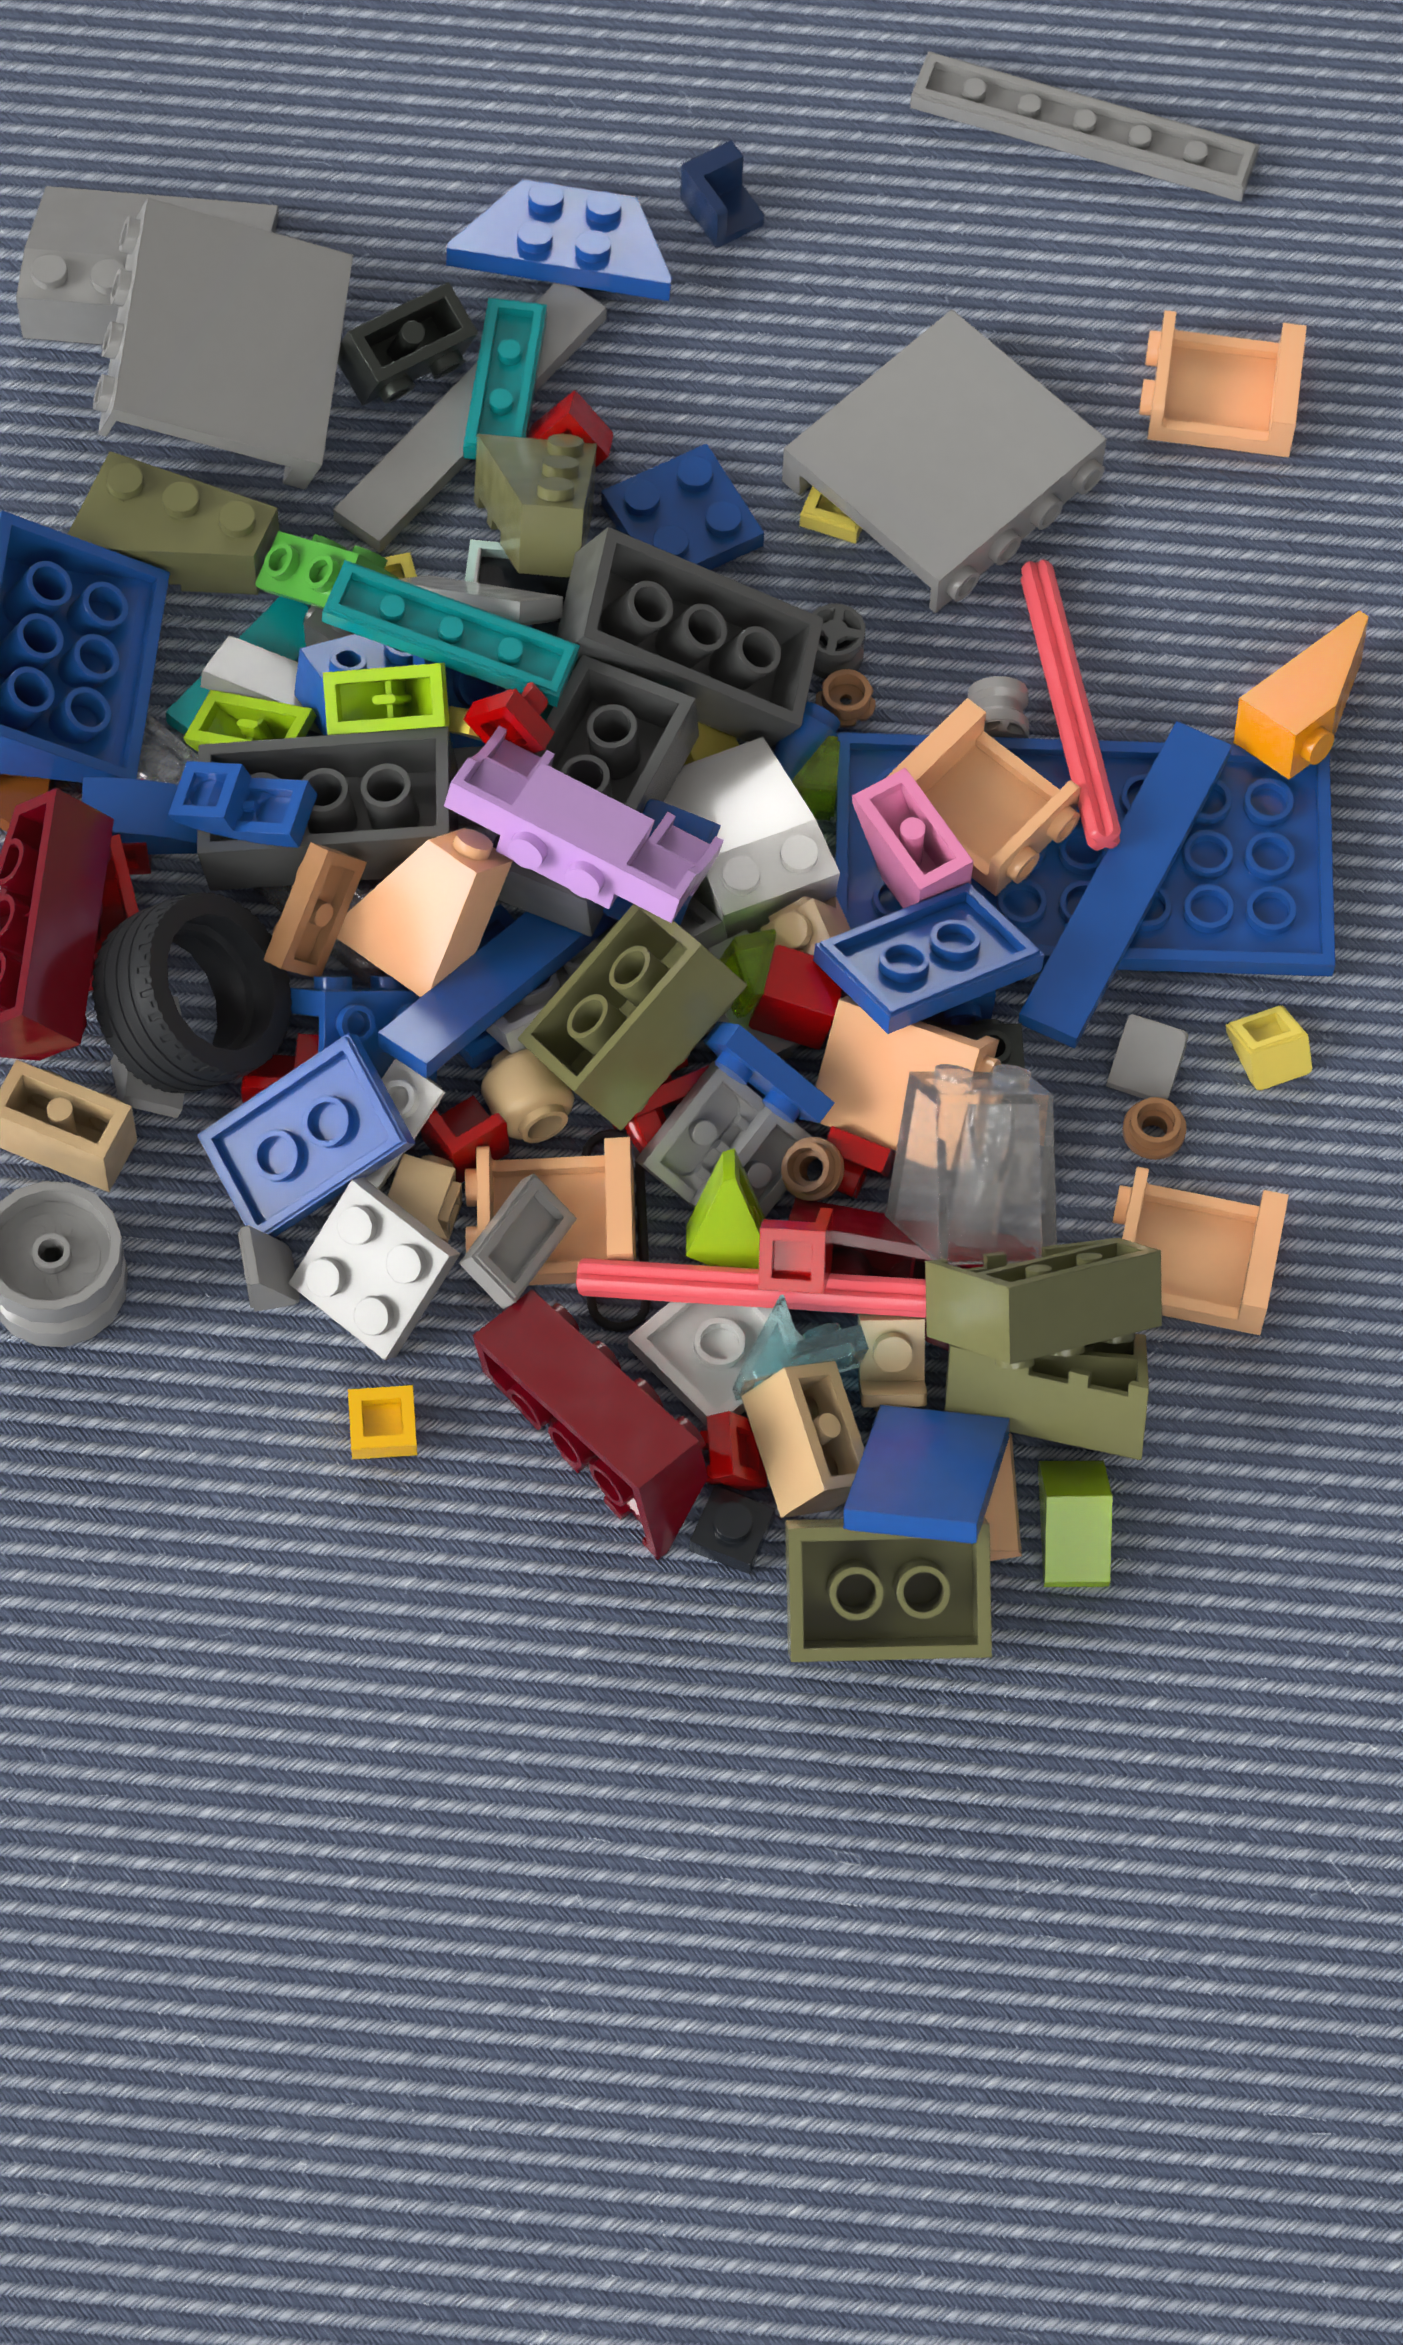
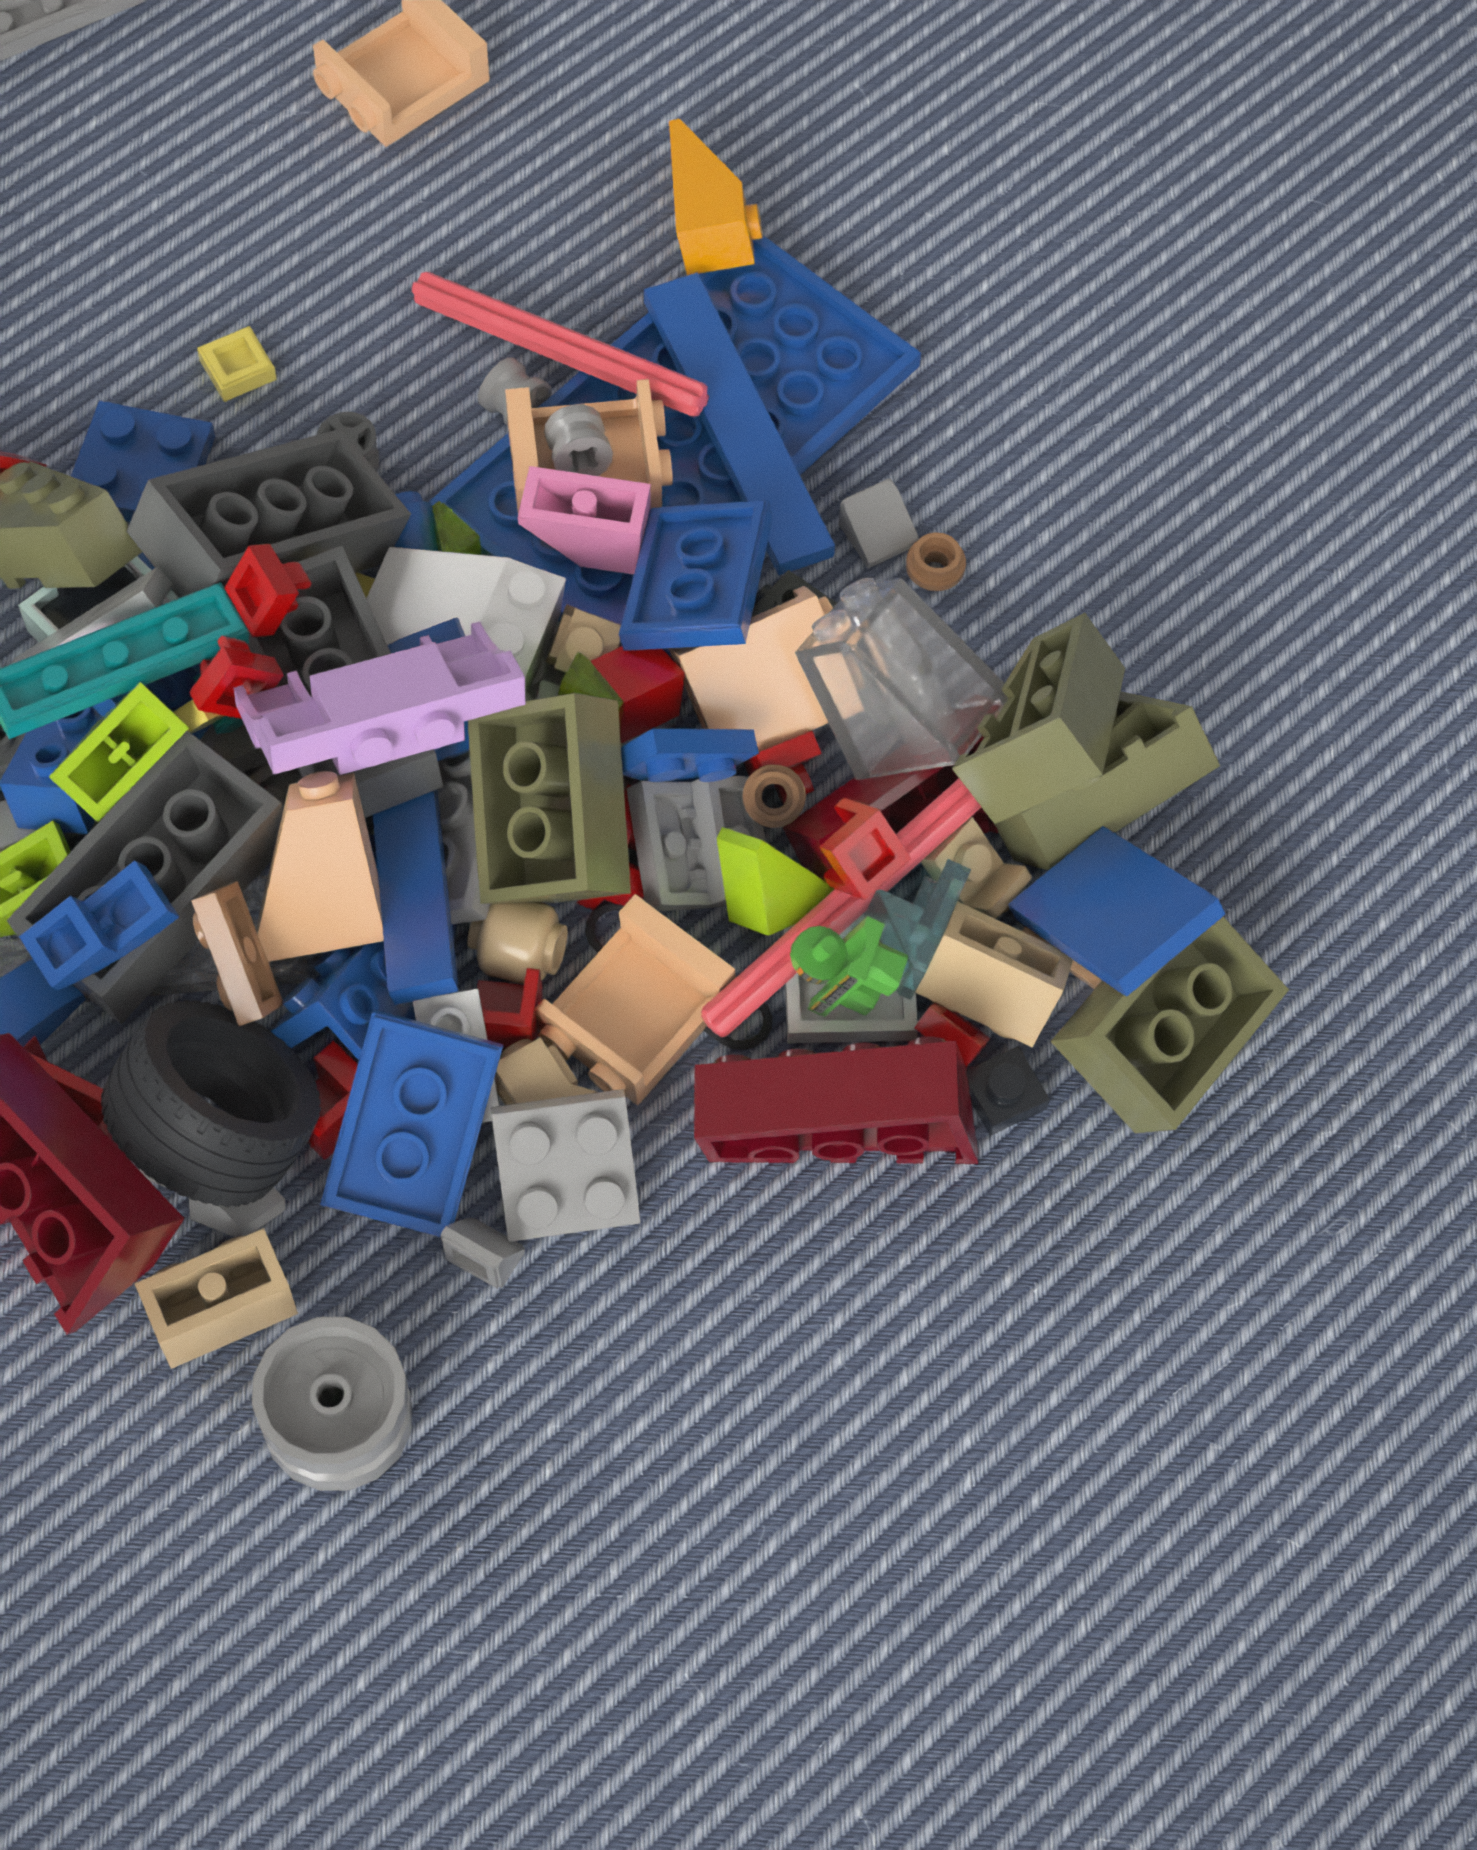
camera: 50 degrees left, 0 degrees up
yellow plate [348,1385,417,1460] -> none
light grey tile [459,1173,577,1309] -> none
light grey panel [782,309,1107,613] -> none
medium nougat plate [815,669,876,728] -> none
lime slope [1038,1460,1113,1587] -> none
light nougat panel [1112,1166,1289,1335] -> none
light yellow slope [1226,1005,1312,1090] -> none
none -> red tile [224,544,312,637]
none -> light grey wheel [544,404,613,476]
none -> bright green hips [790,916,908,1017]

